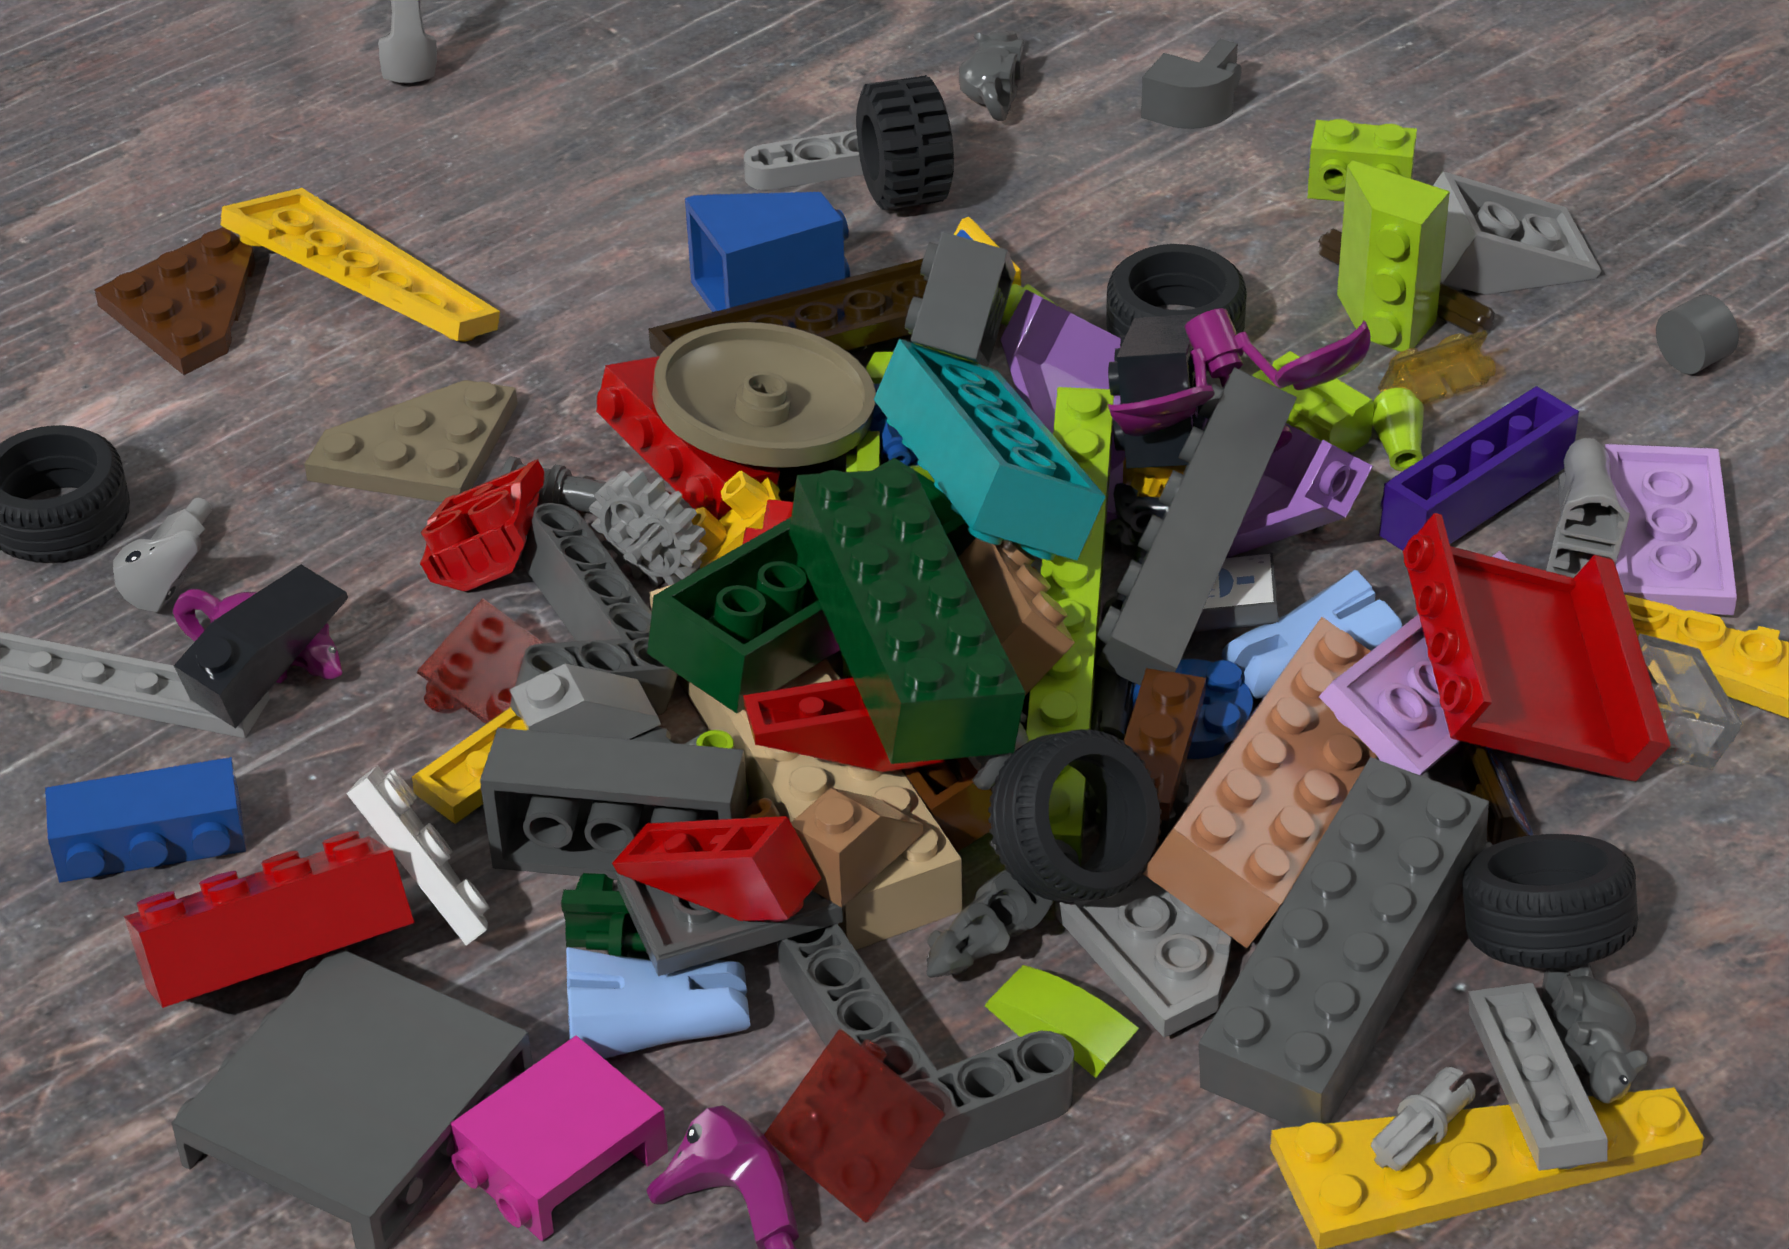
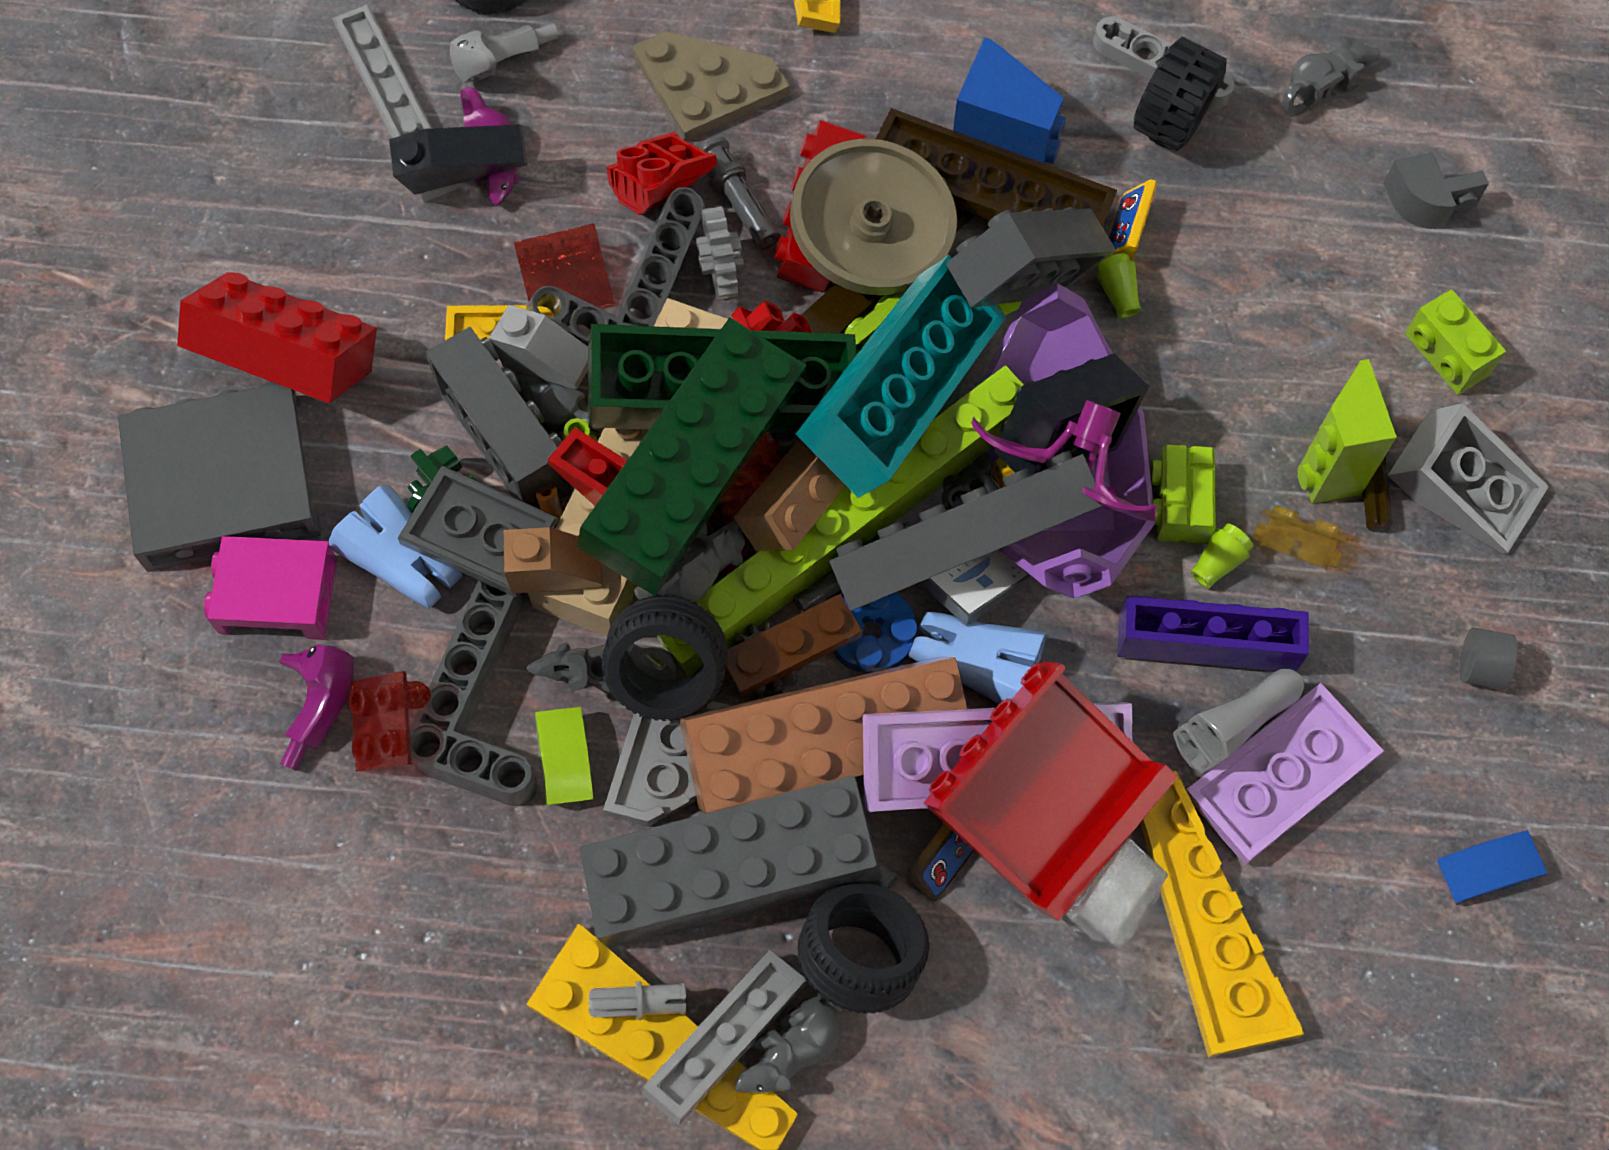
camera: 45 degrees right, 25 degrees up
blue brick [45,757,246,883] -> none
white plate [347,765,490,946] -> none
red slope [612,816,821,922] -> none
yellow hips [691,471,781,568] -> none
black tyre [1106,244,1247,339] -> none

